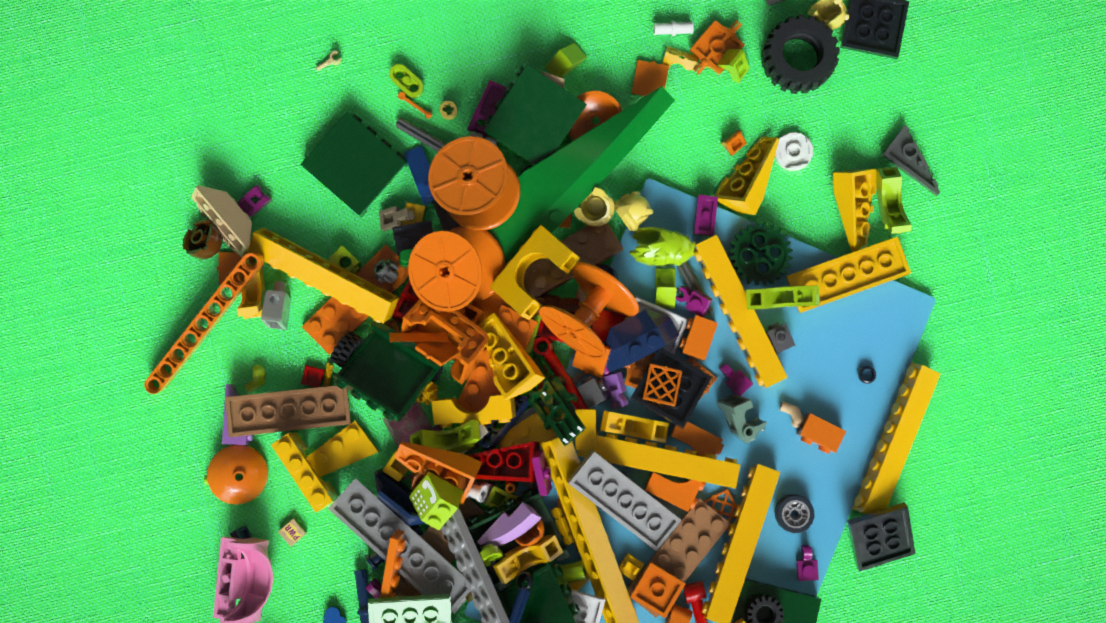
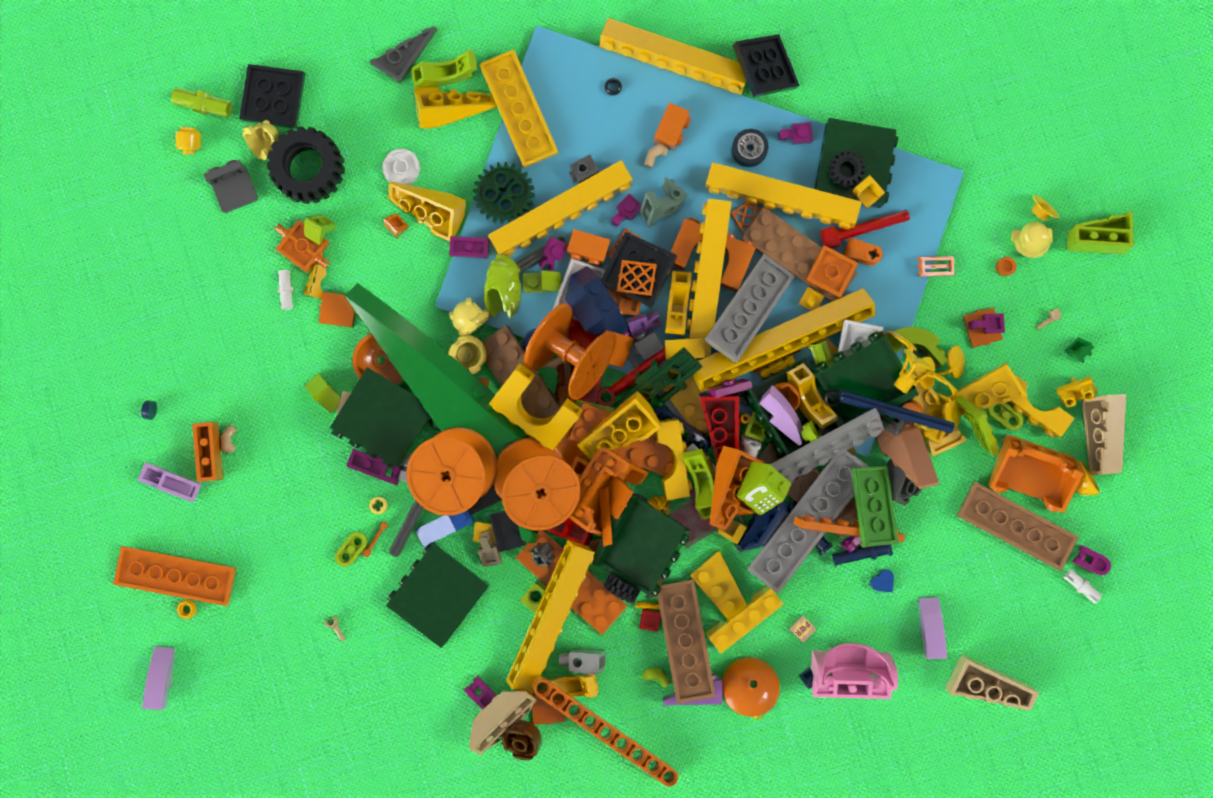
camera: 90 degrees left, 0 degrees up
lime arch [746,285,820,310] -> none

